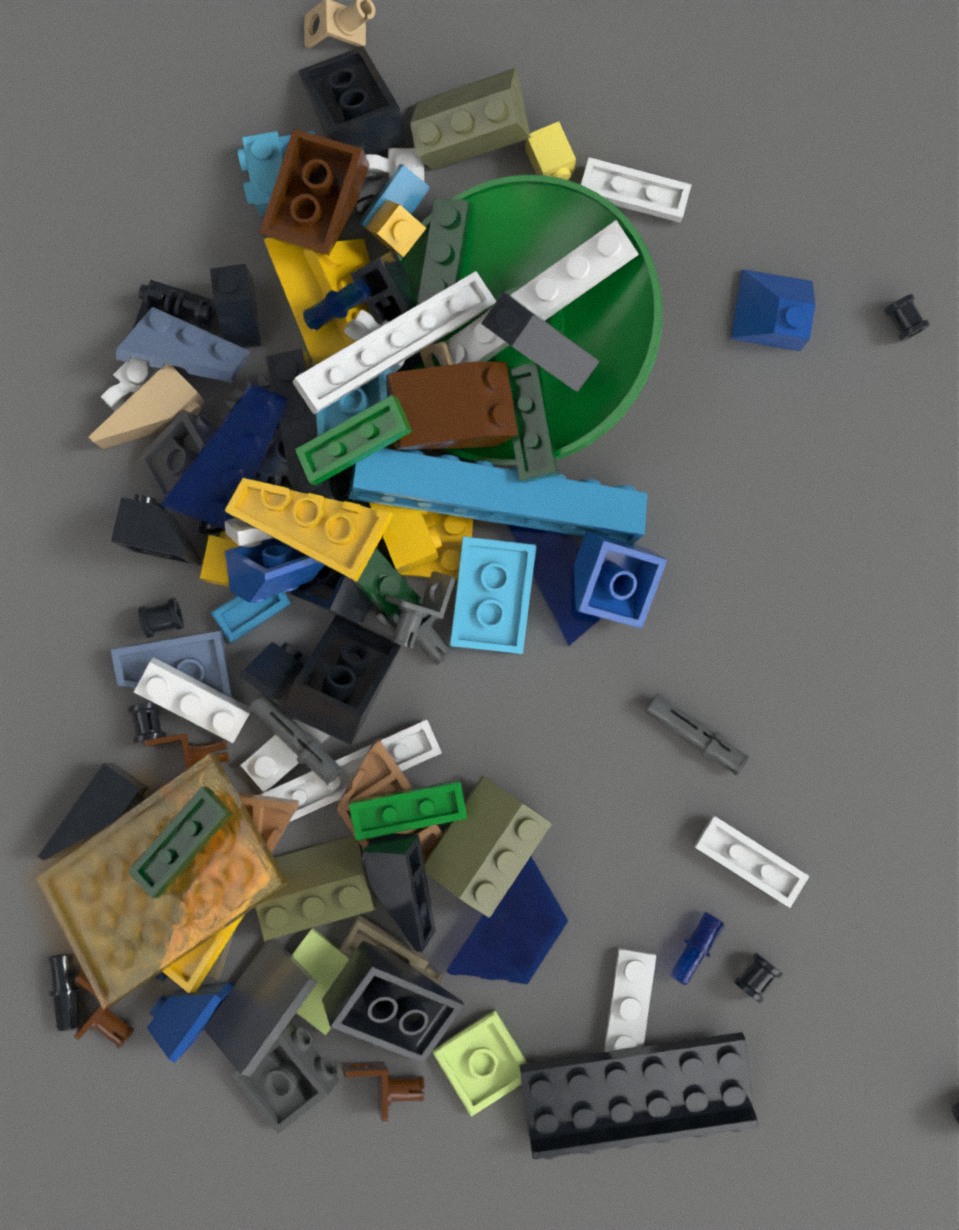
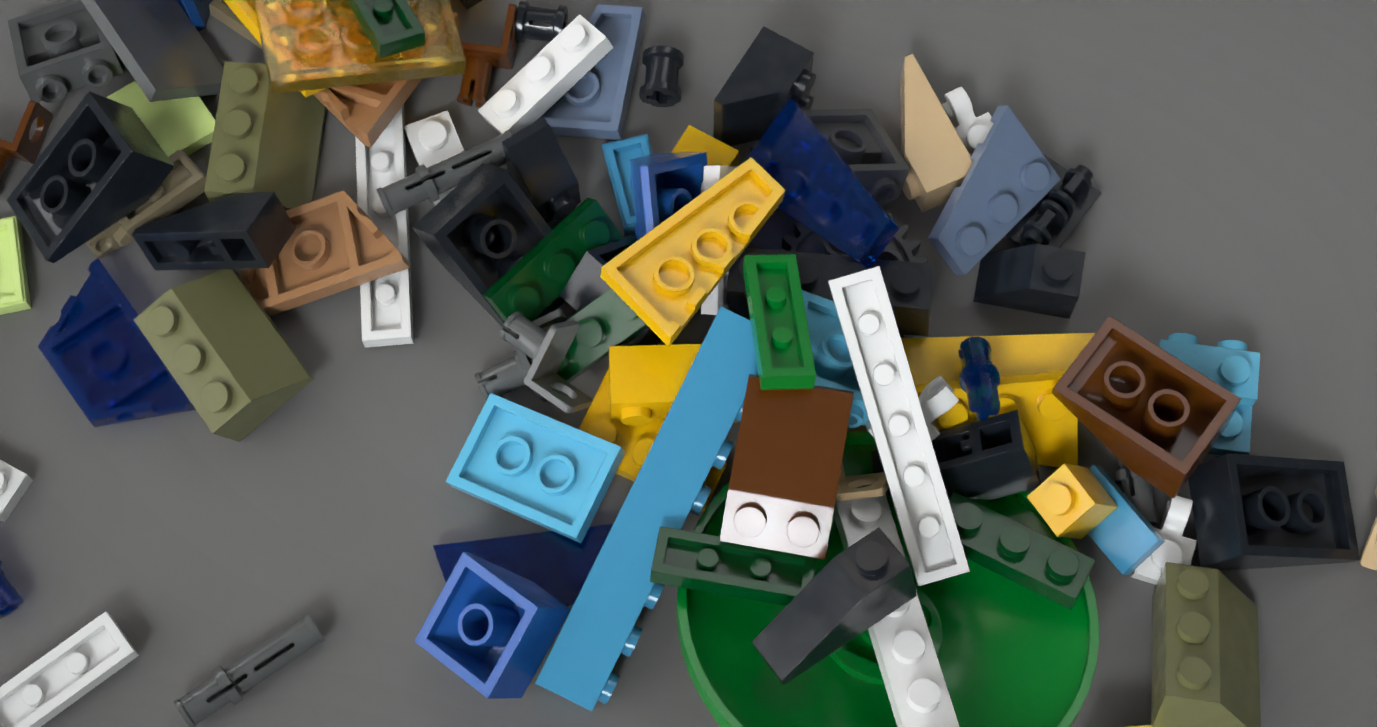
camera: 110 degrees right, 15 degrees down
green plate [349,779,467,841] -> none
none -> dark green plate [483,198,623,330]

